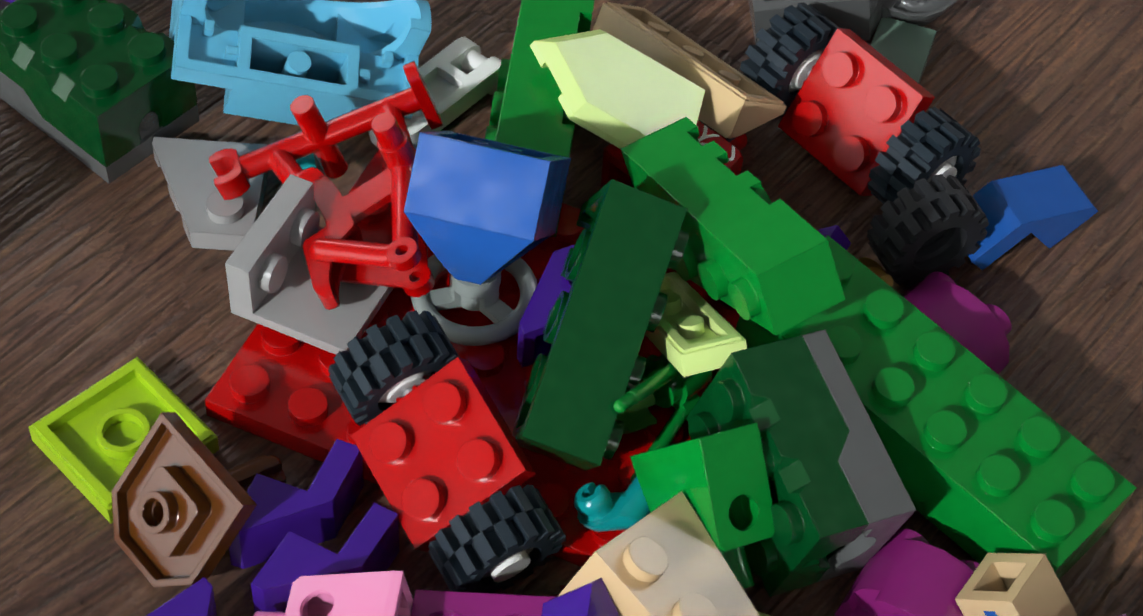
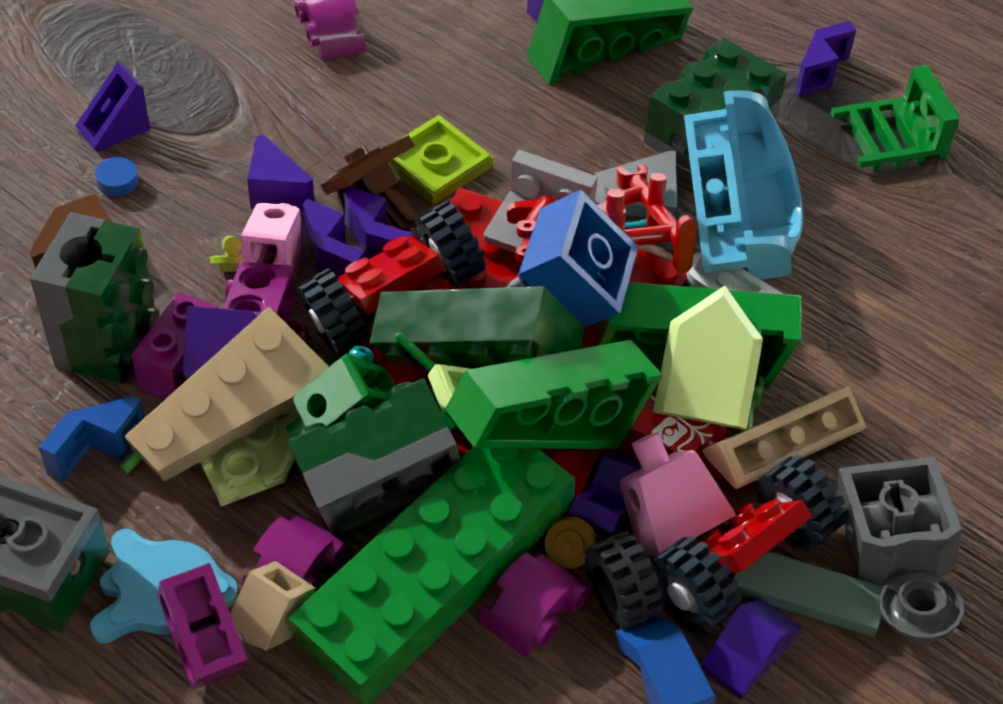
camera: 90 degrees right, 0 degrees up
none -> bright pink torso [620,433,736,556]
none -> dark purple slope [701,599,802,699]

